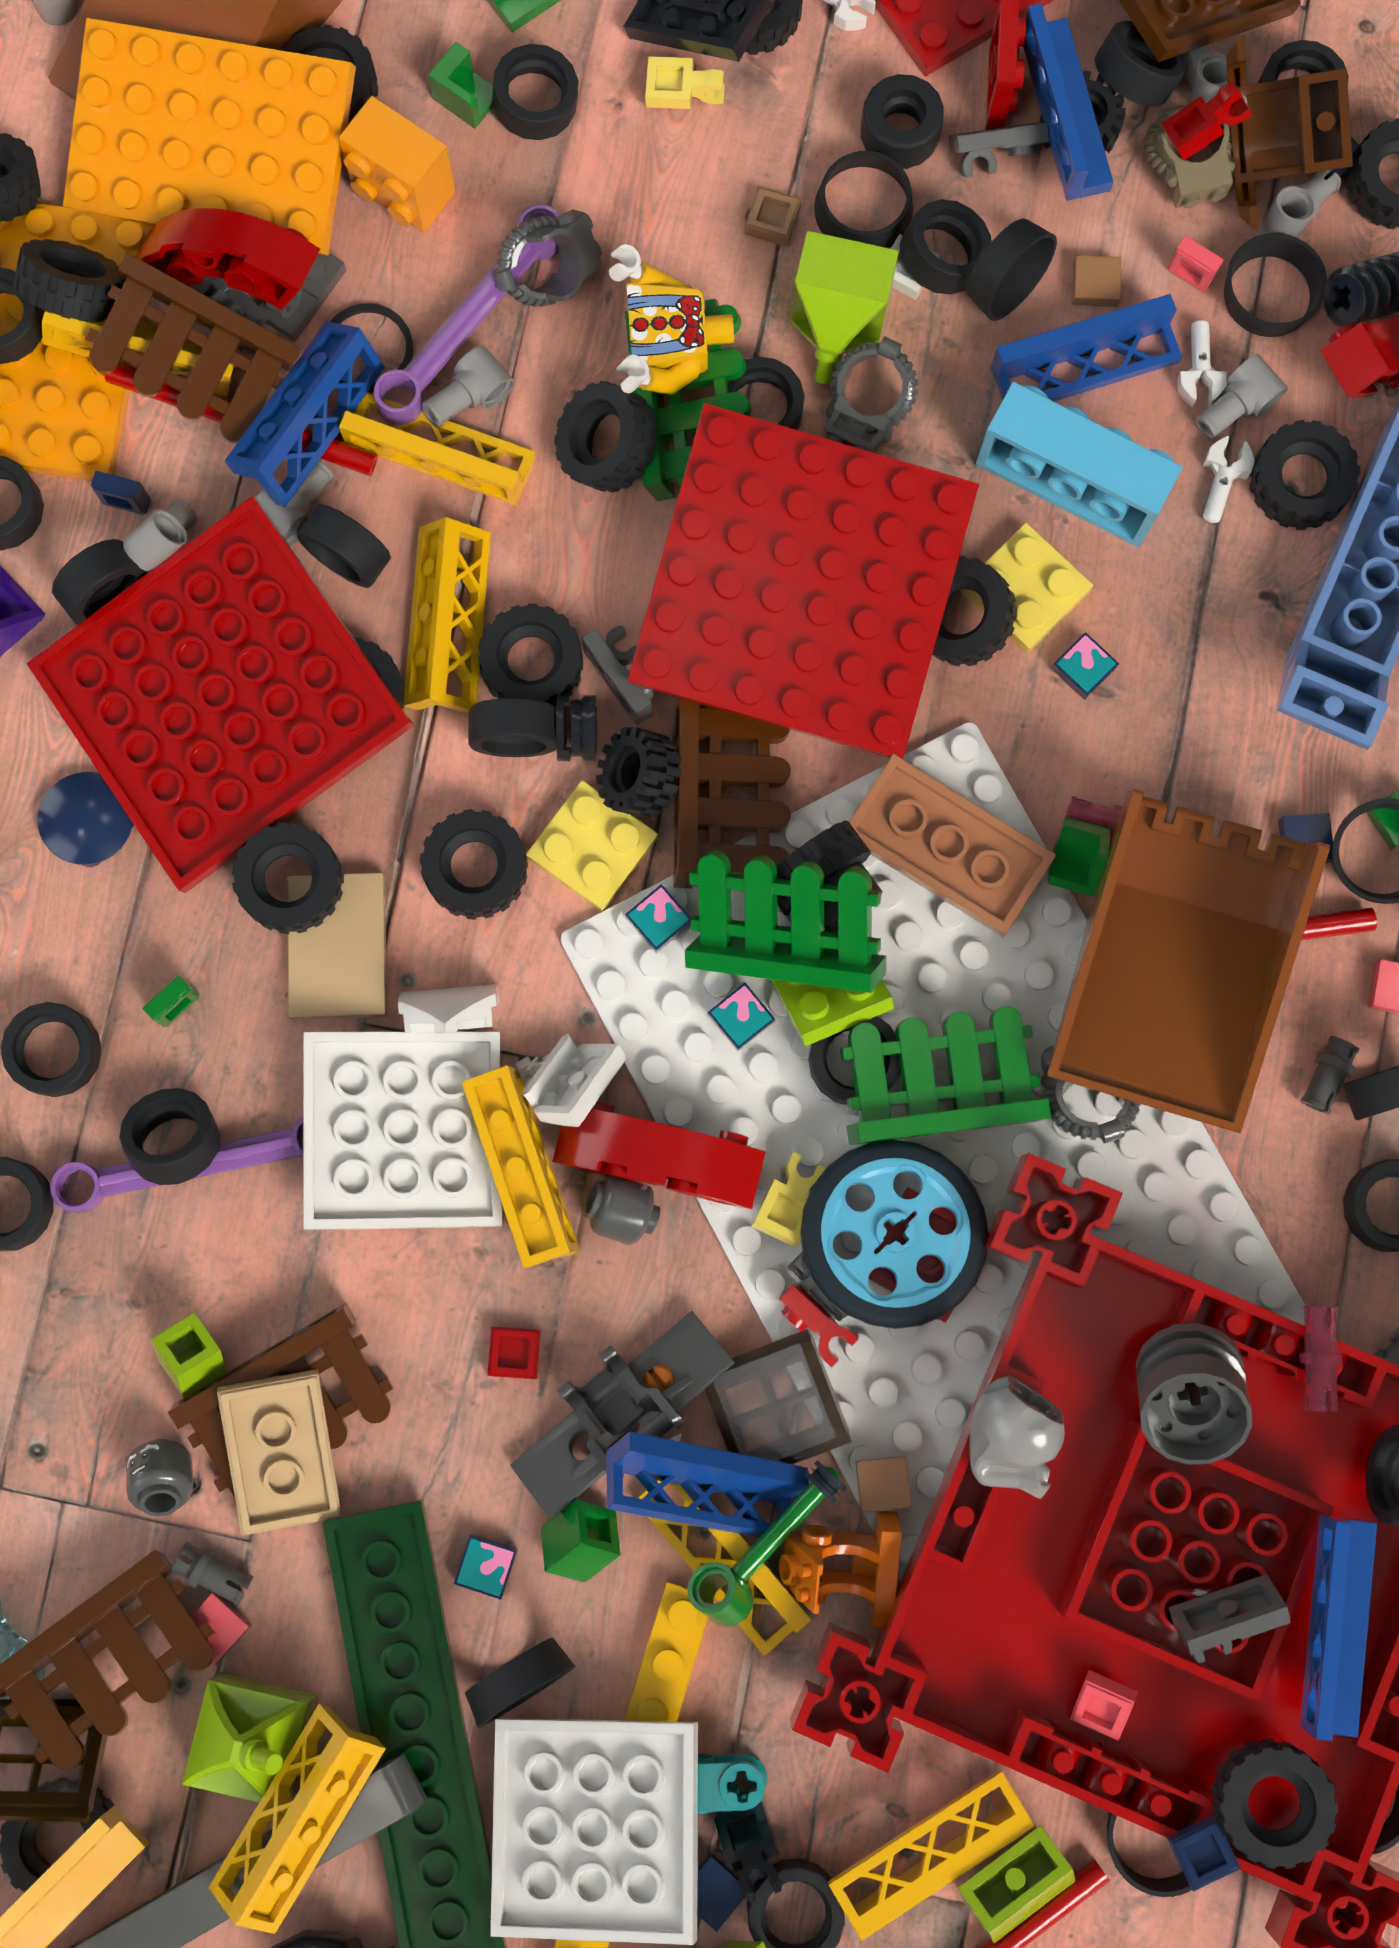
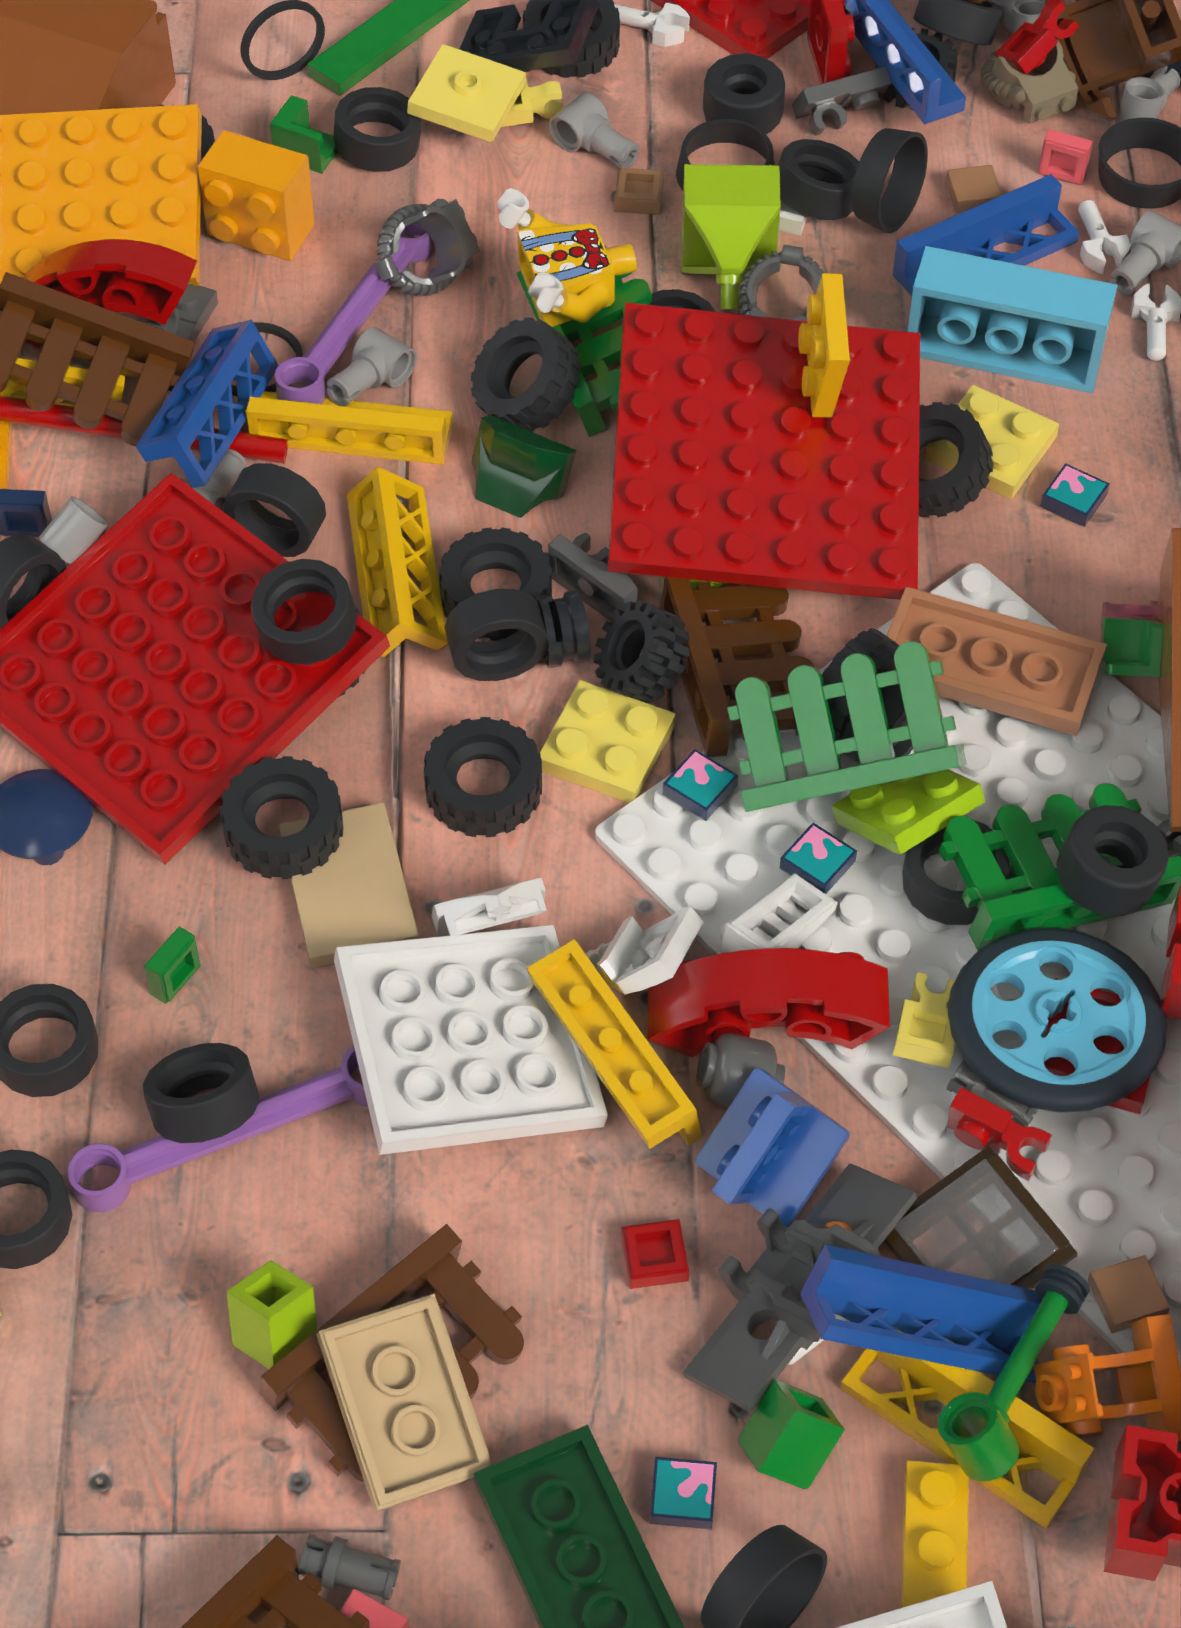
camera: 10 degrees left, 25 degrees down
dark grey head [126,1439,193,1517] -> none
none -> black tyre [251,559,357,665]
none -> light yellow plate [407,44,526,143]
none -> dark green slope [471,415,577,518]
none -> light grey pin [548,93,639,168]
none -> blue bracket [695,1068,850,1227]
none -> white slope [720,873,837,954]
none -> yellow plate [798,273,850,417]
none -> black tyre [1056,805,1169,916]

